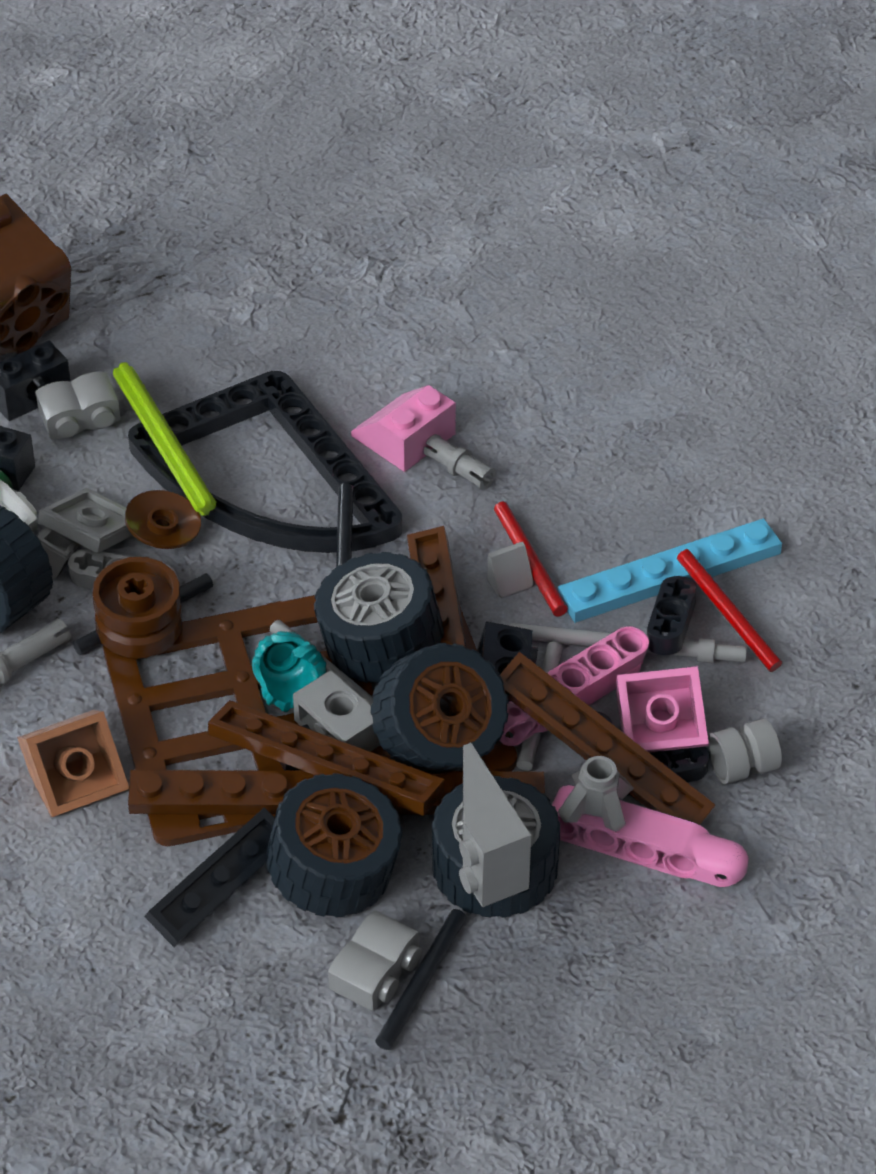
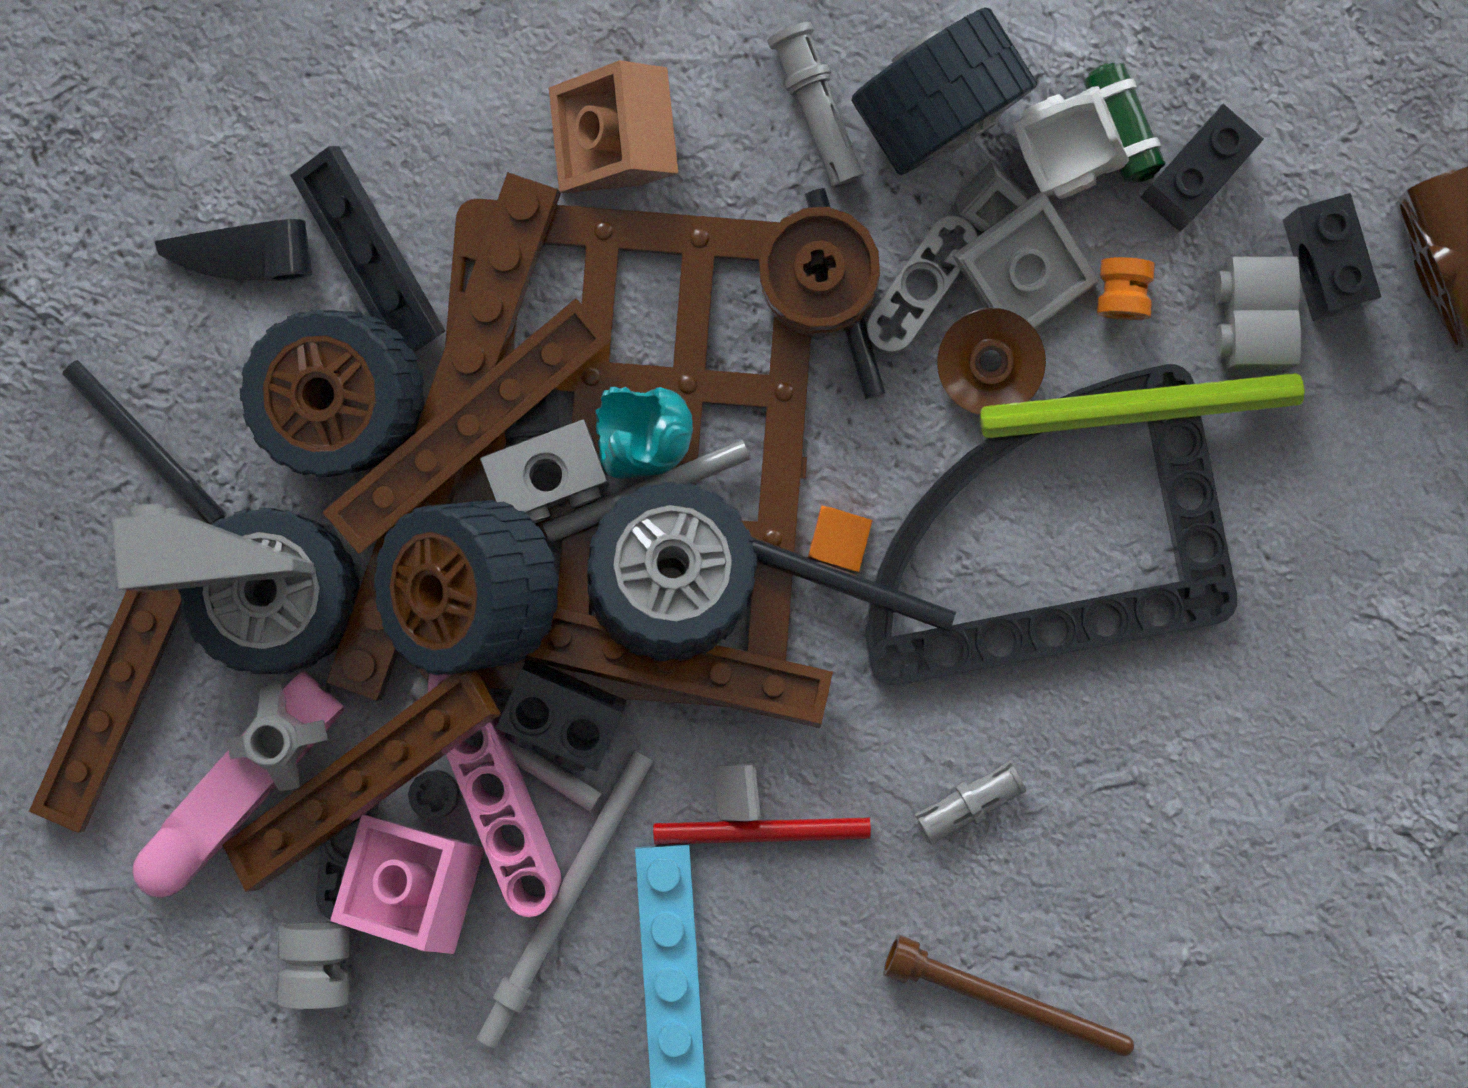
camera: 110 degrees right, 40 degrees up
light grey brick [328,910,422,1012] -> none
bright pink slope [351,385,456,472] -> none
black beam [647,576,696,655] -> none
red bar [677,549,782,672] -> none
none -> reddish brown plate [29,589,182,833]
none -> black piece [154,219,313,281]
none -> orange slope [807,505,873,572]
none -> reddish brown piece [883,934,1134,1057]
none -> orange wheel [1097,257,1155,320]

